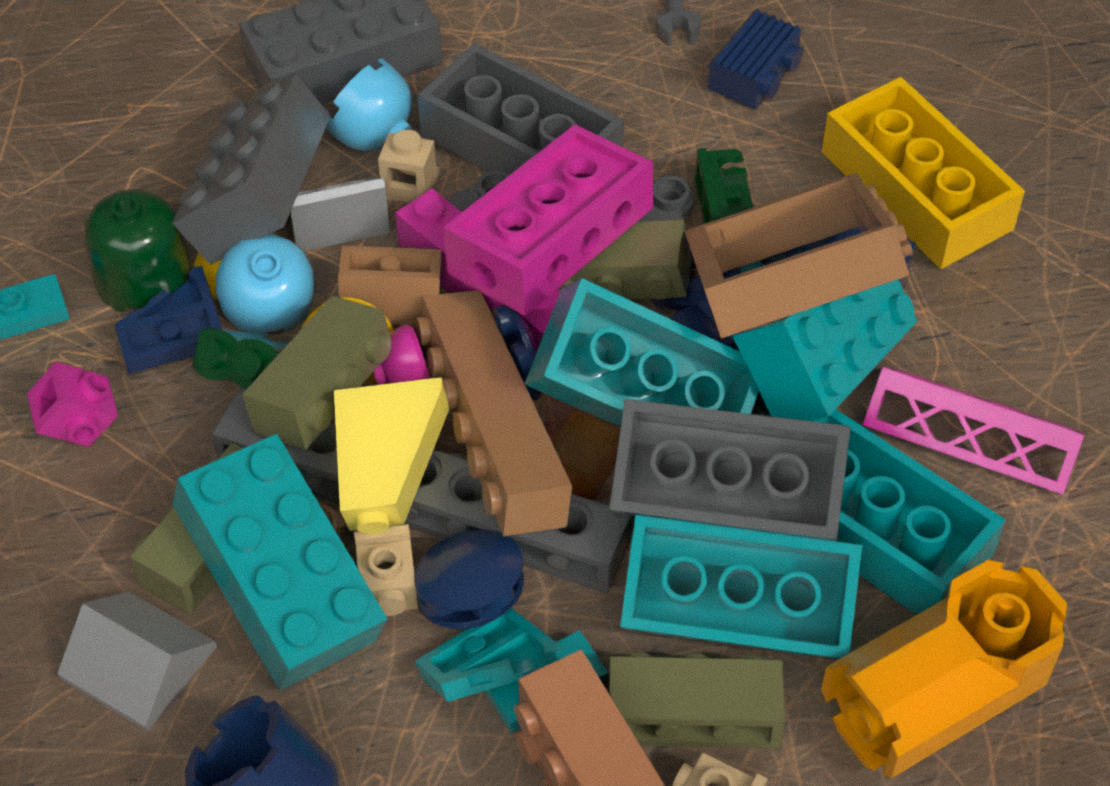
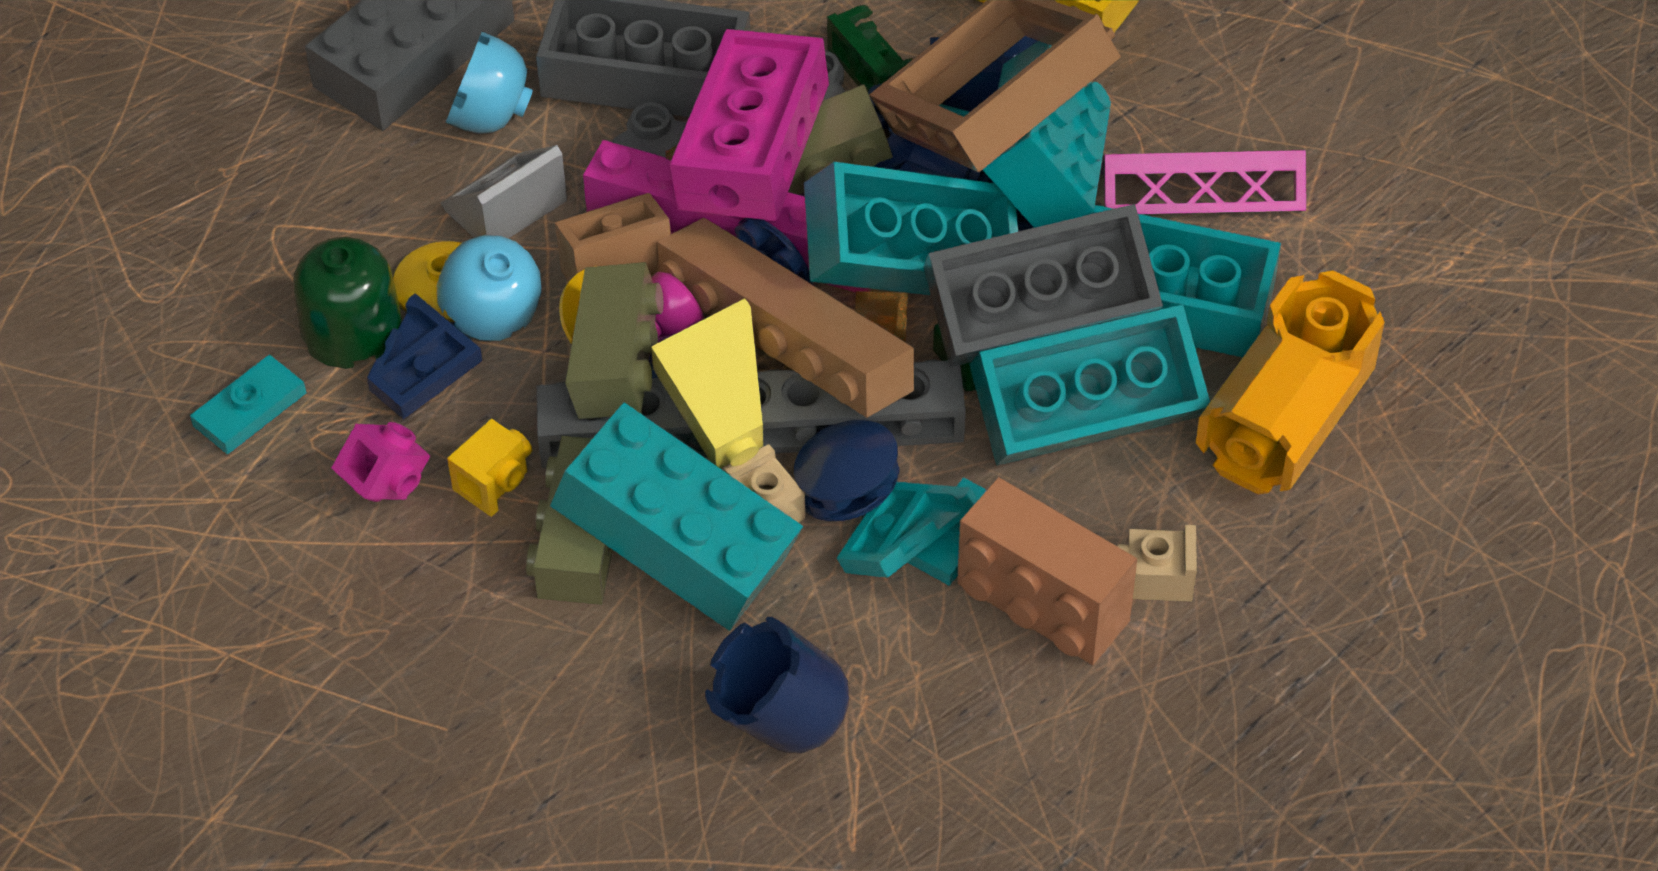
camera: 25 degrees left, 0 degrees up
light grey slope [57,591,217,732] -> none
dark grey brick [172,73,331,265] -> none
dark green brick [192,328,288,390] -> none
tan brick [378,130,439,203] -> none
olive brick [609,653,786,749] -> none
none -> yellow brick [447,418,533,517]

